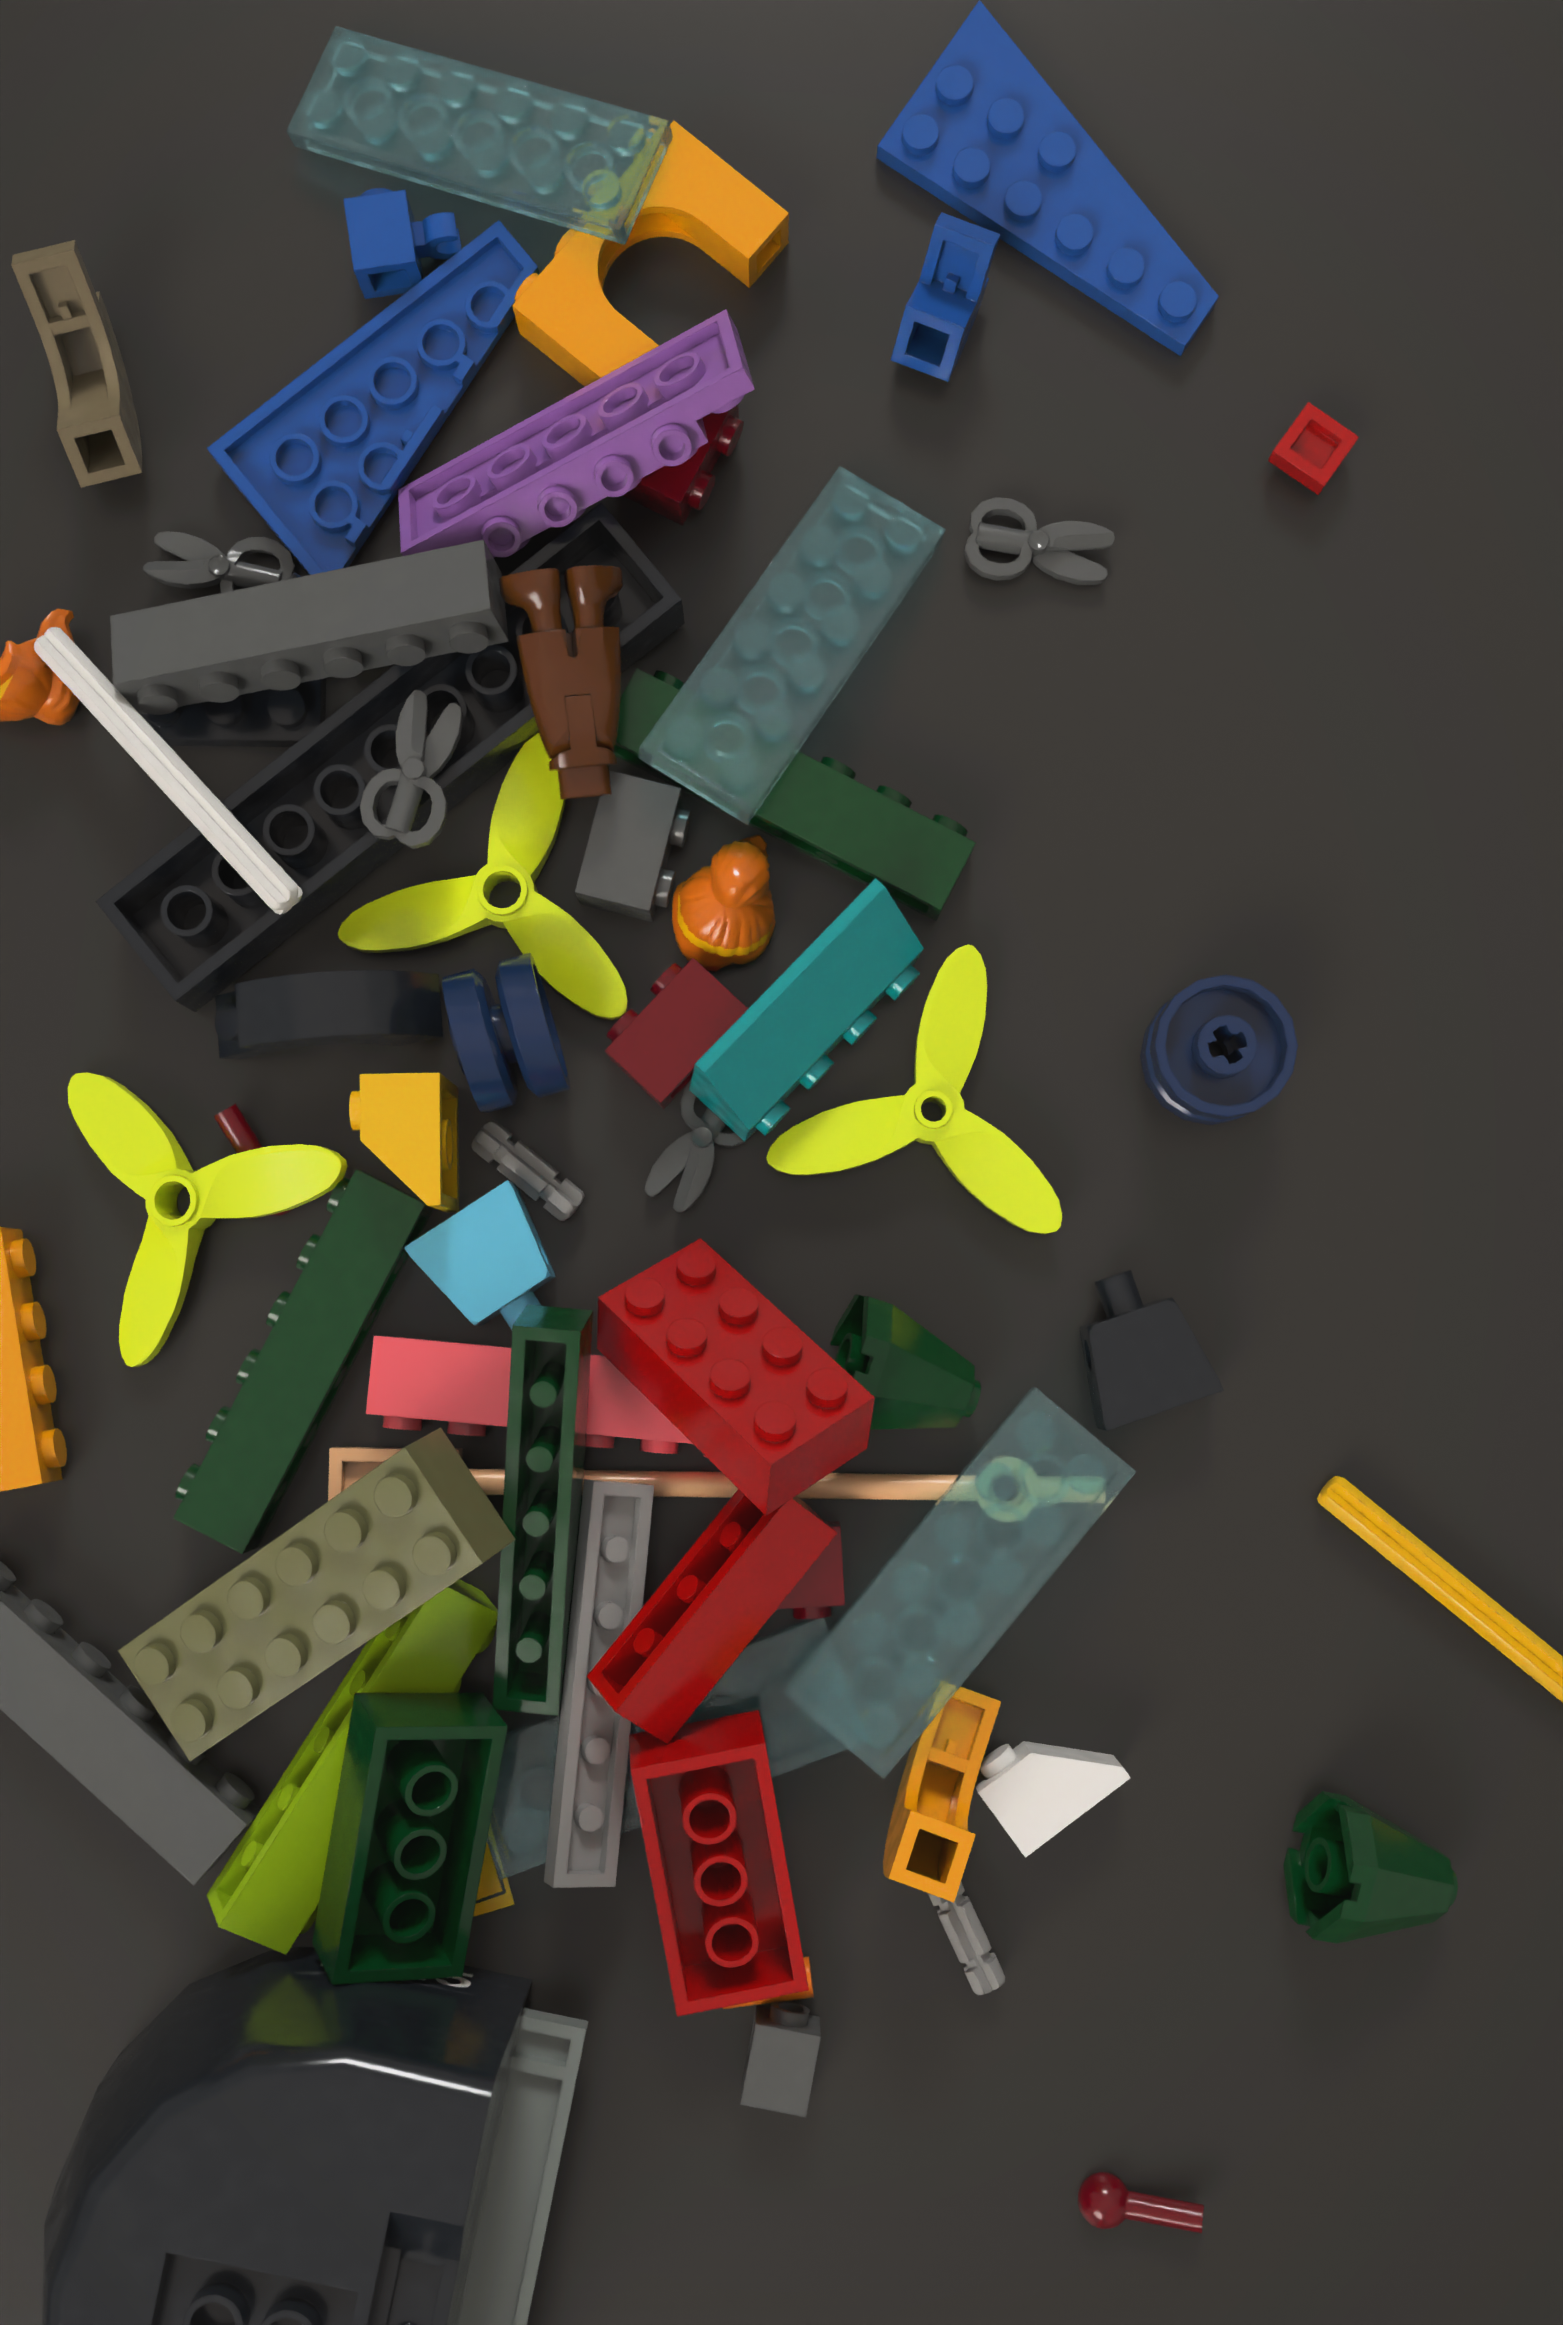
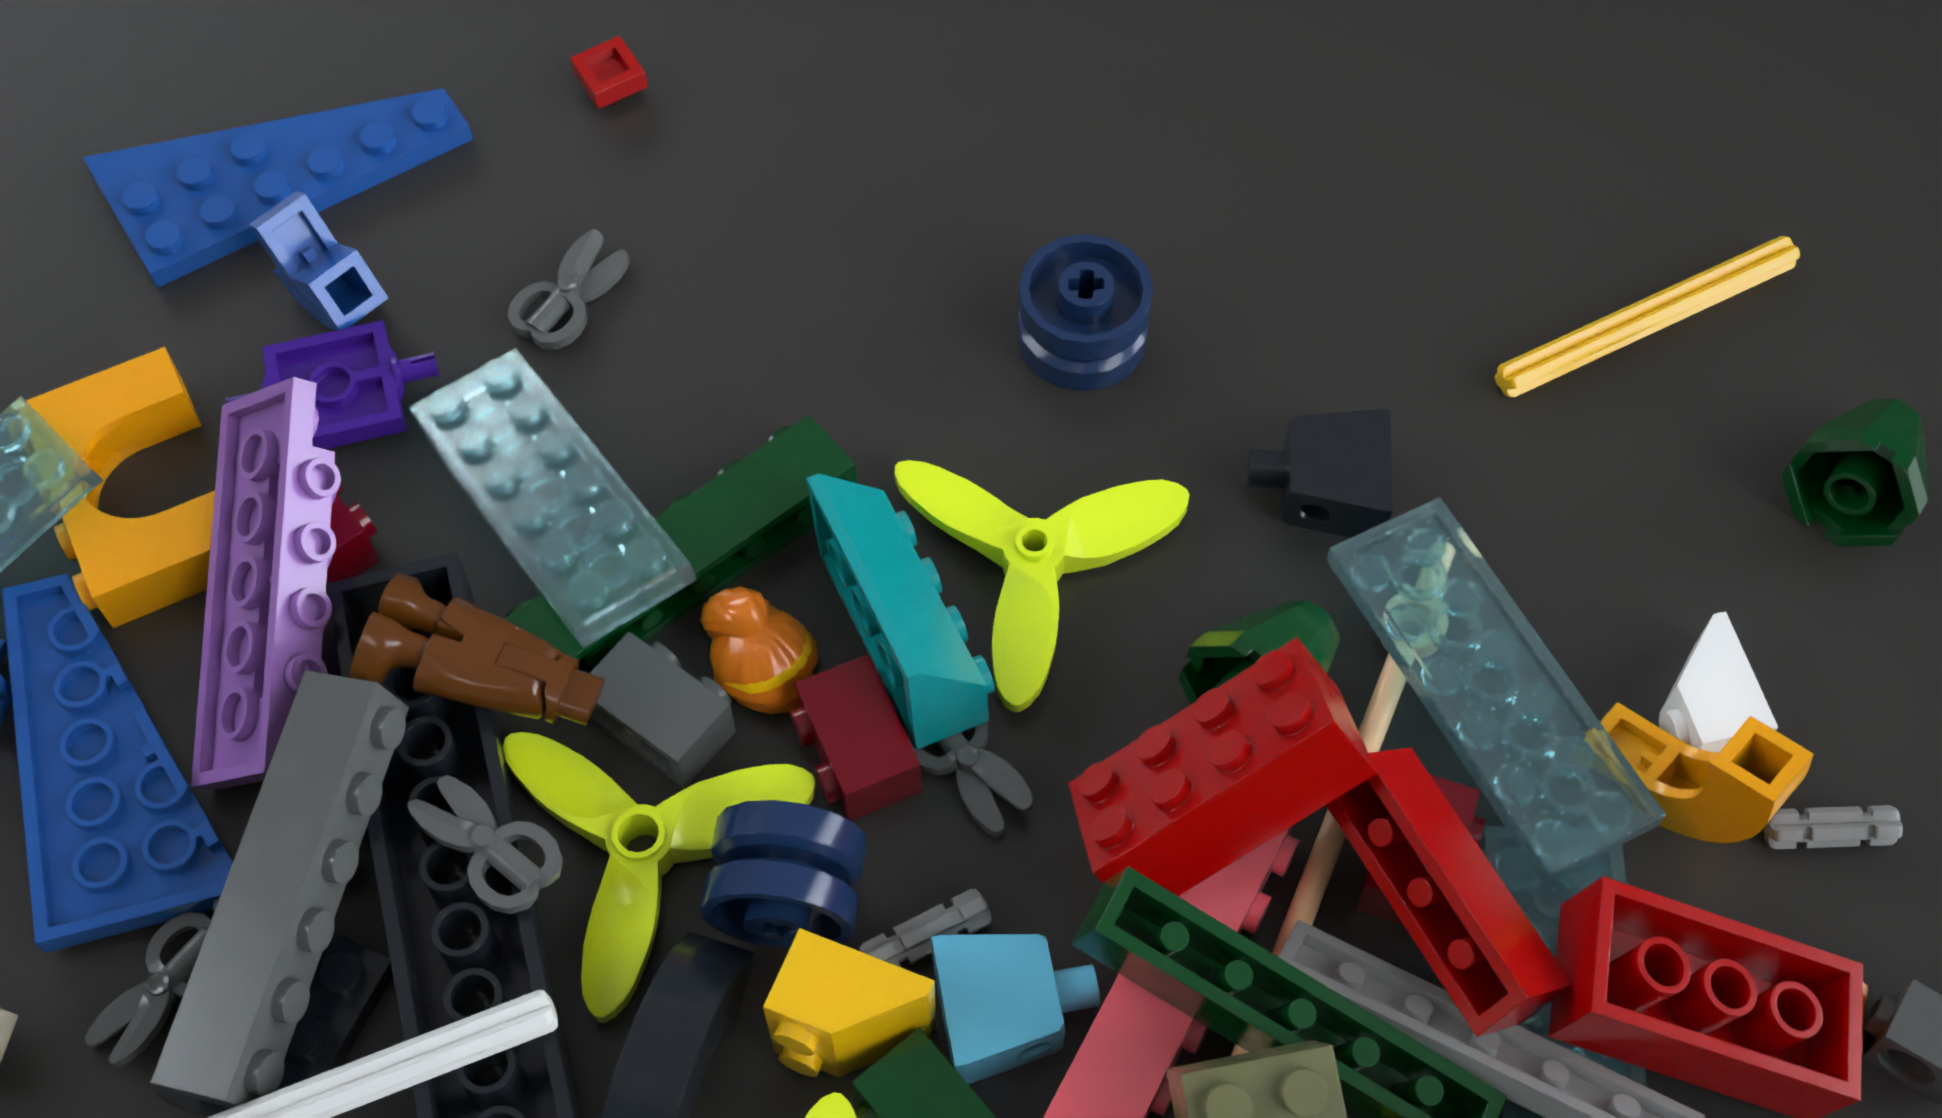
camera: 65 degrees left, 25 degrees down
none -> dark purple plate [225,320,440,449]

